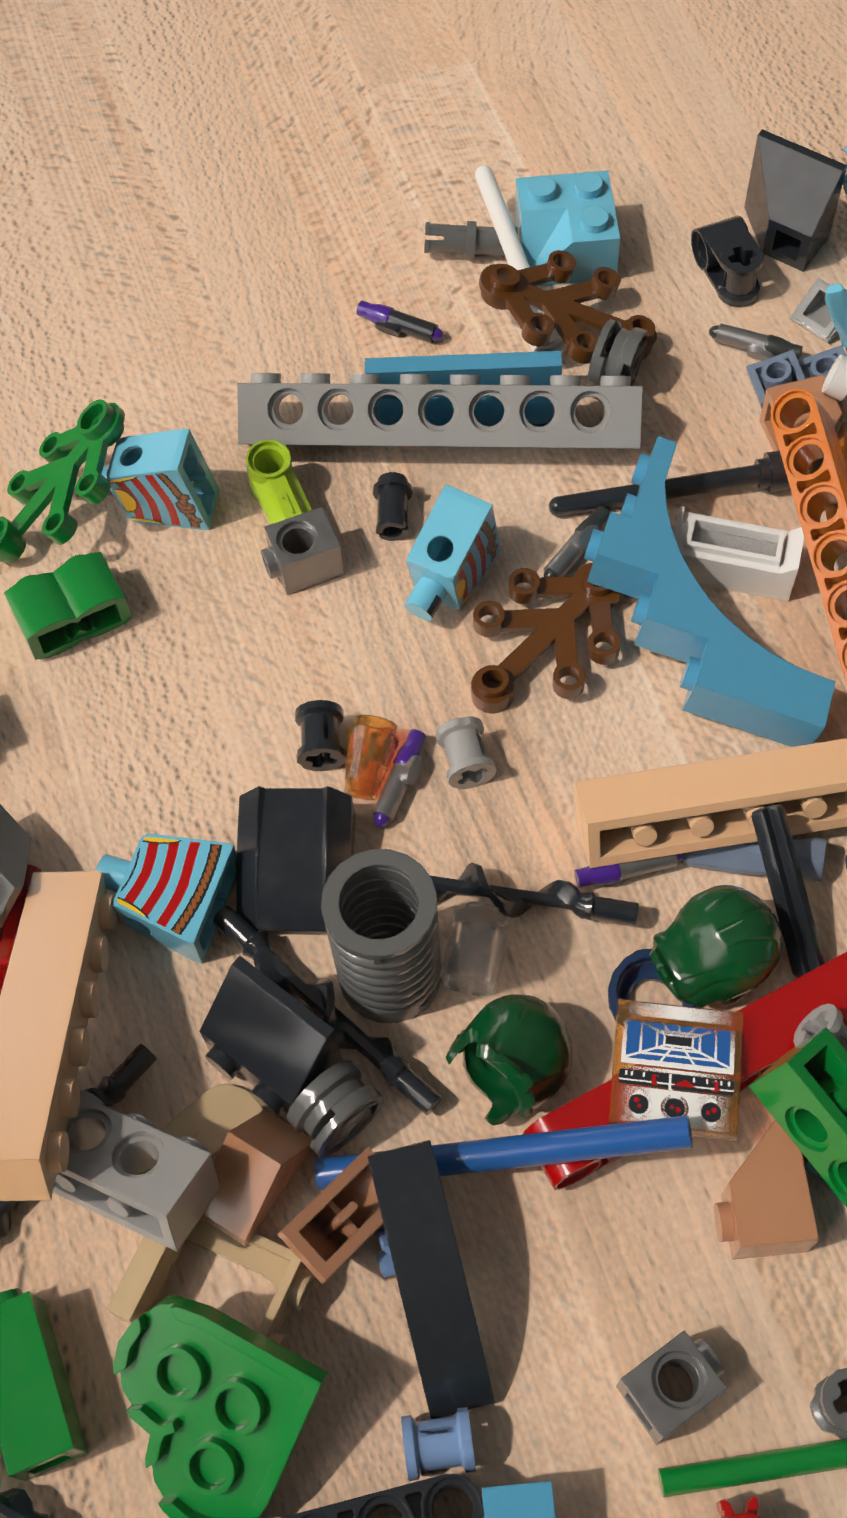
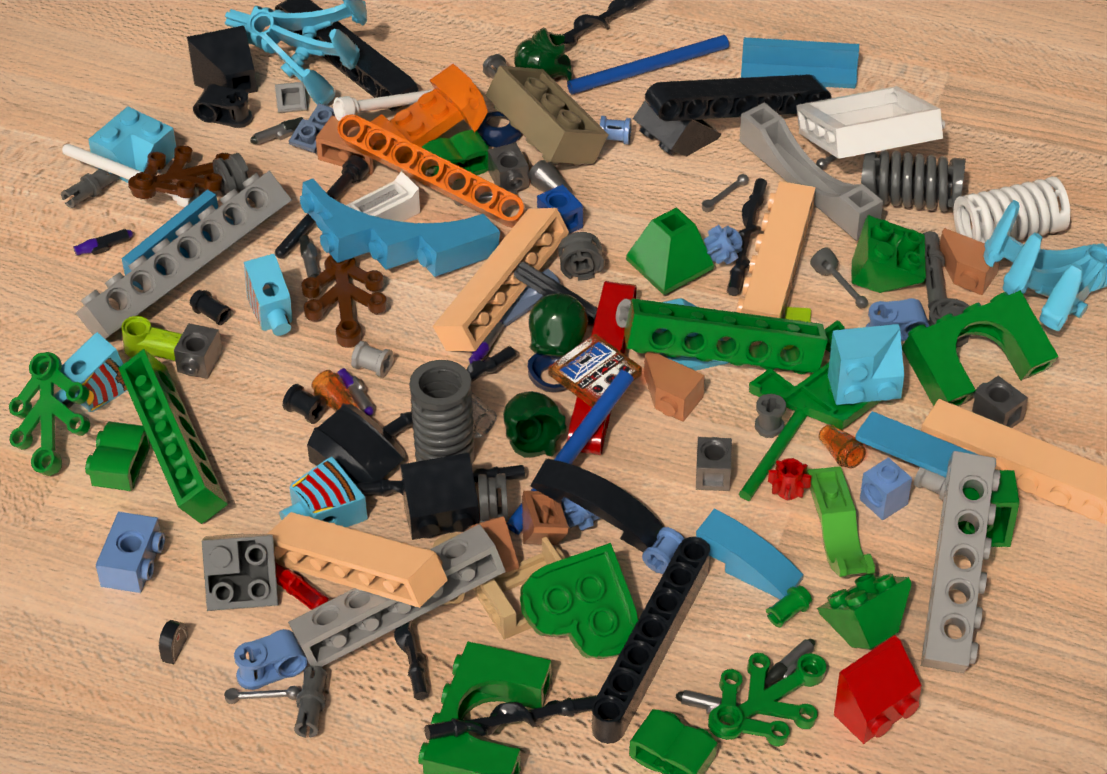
camera: 55 degrees left, 15 degrees down
none -> green brick [118,349,228,524]

